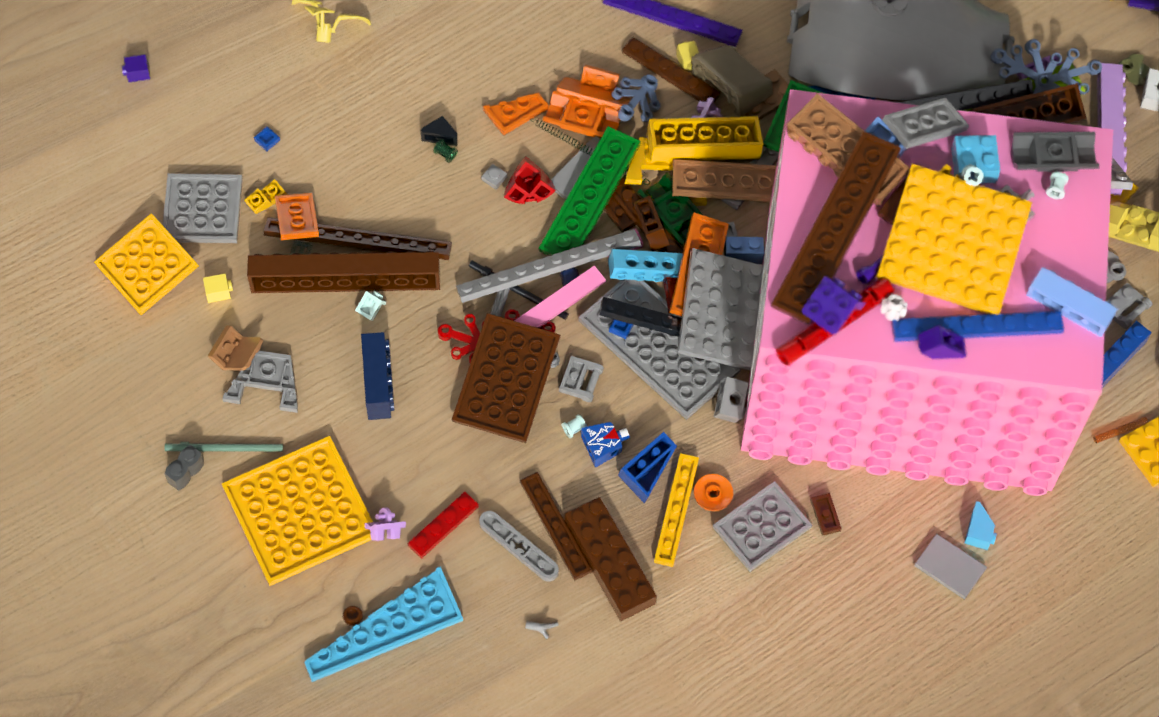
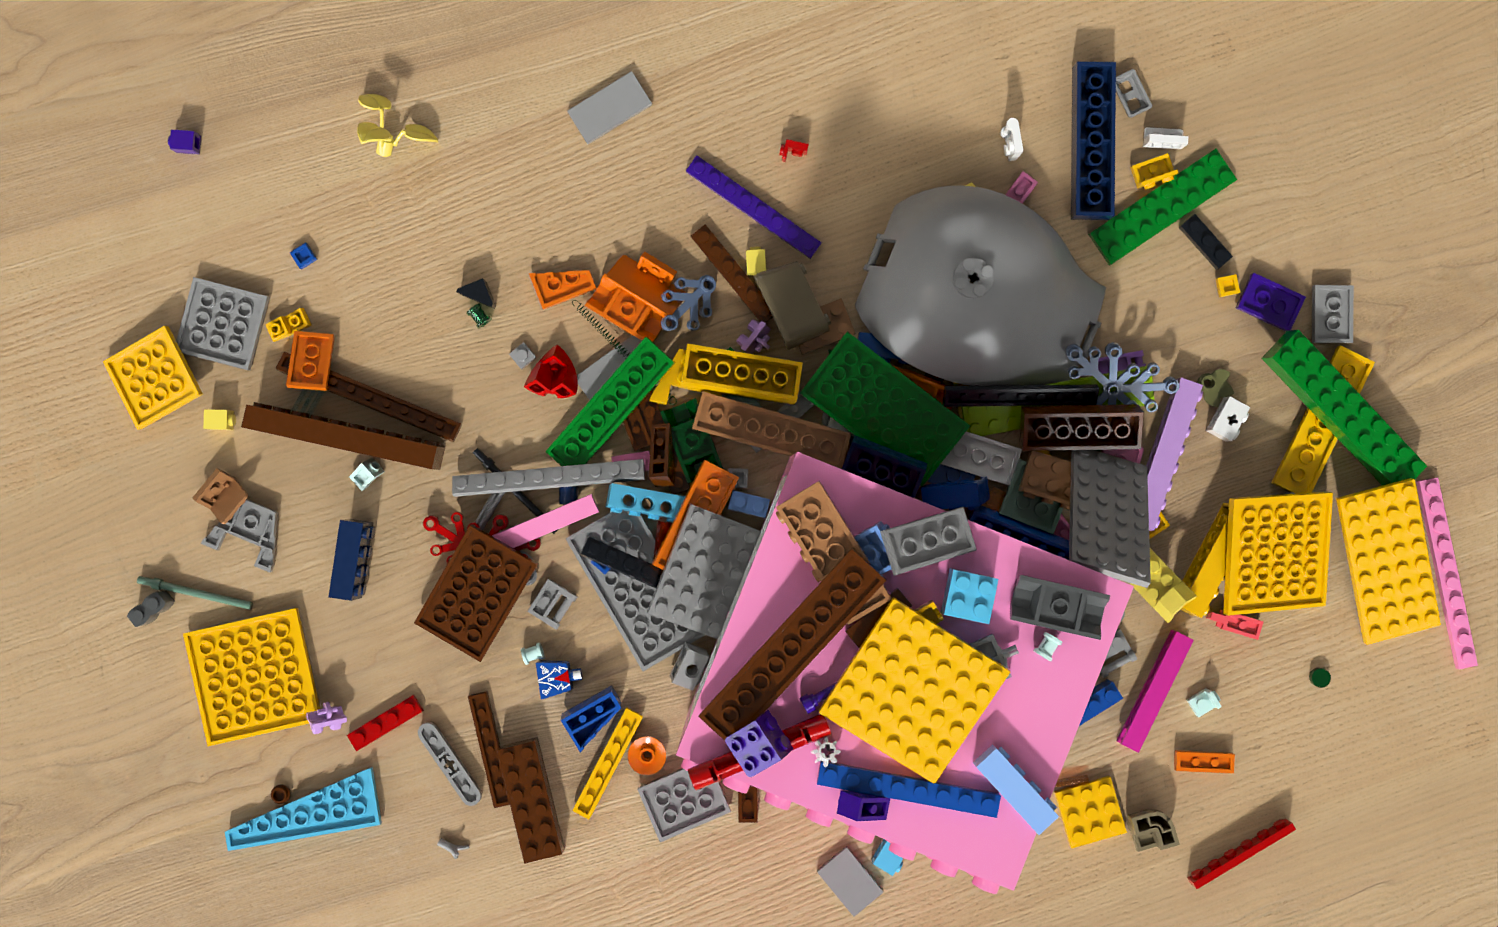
camera: 15 degrees right, 25 degrees up
light aqua bush [961,165,983,186] -> none

